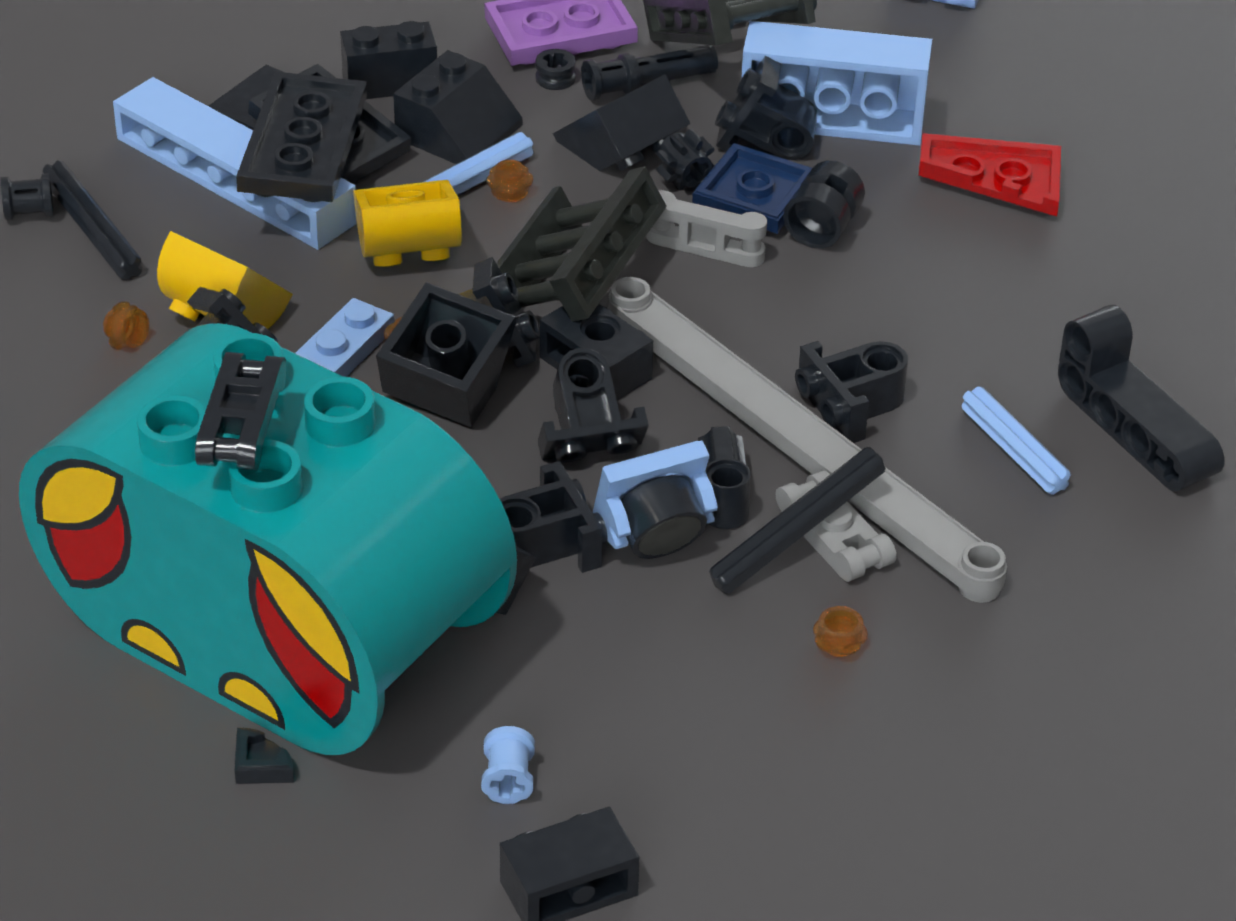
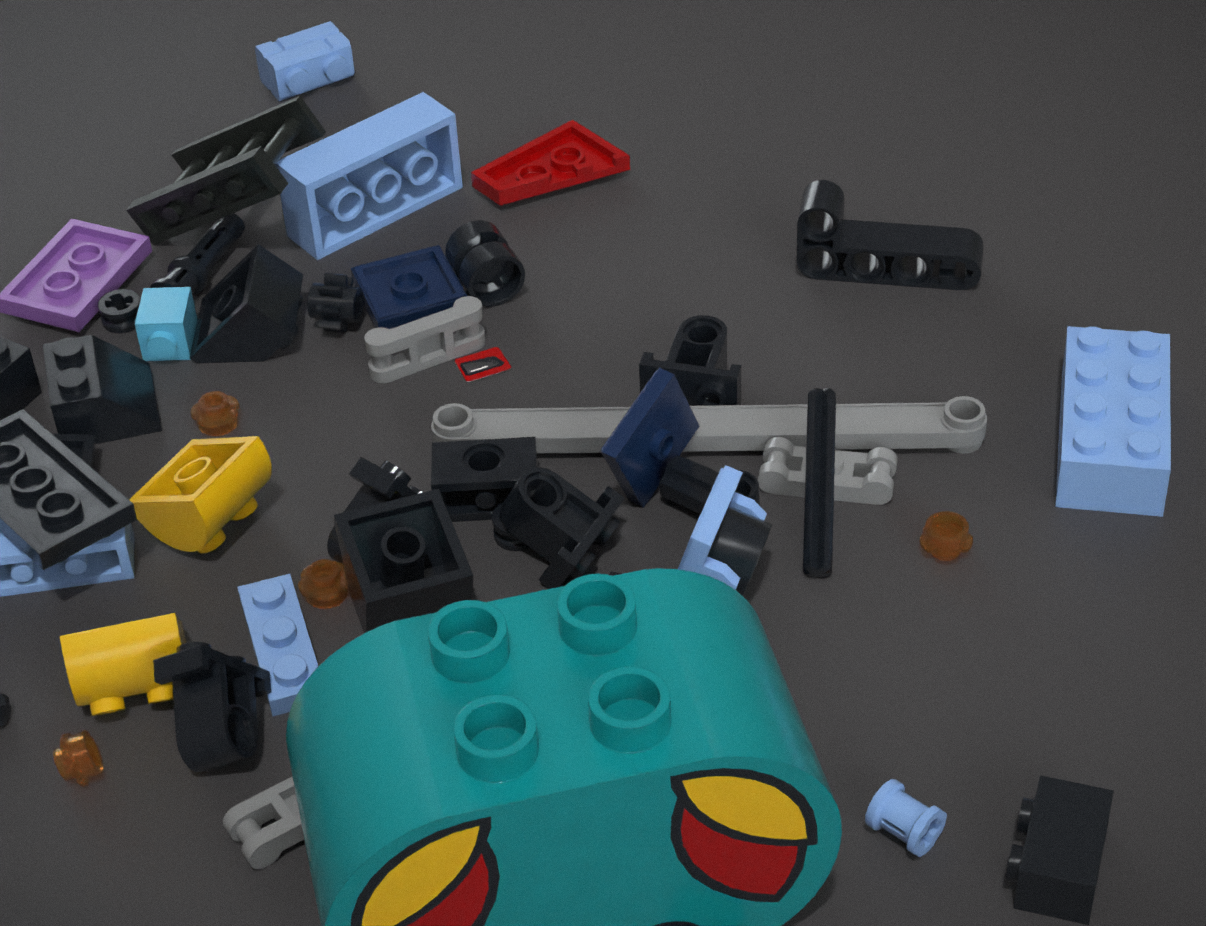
camera: 45 degrees left, 0 degrees up
black plate [195,352,287,471] -> none
light blue axle [424,132,533,196] -> none
pearl dark grey fence [496,166,667,322] -> none
black pin [715,56,817,160] -> none
light blue axle [961,386,1071,495] -> none
none -> medium azure brick [135,287,198,361]
none -> sticker [454,347,511,382]
none -> dark blue plate [600,367,700,508]
none -> light blue brick [1055,326,1171,517]

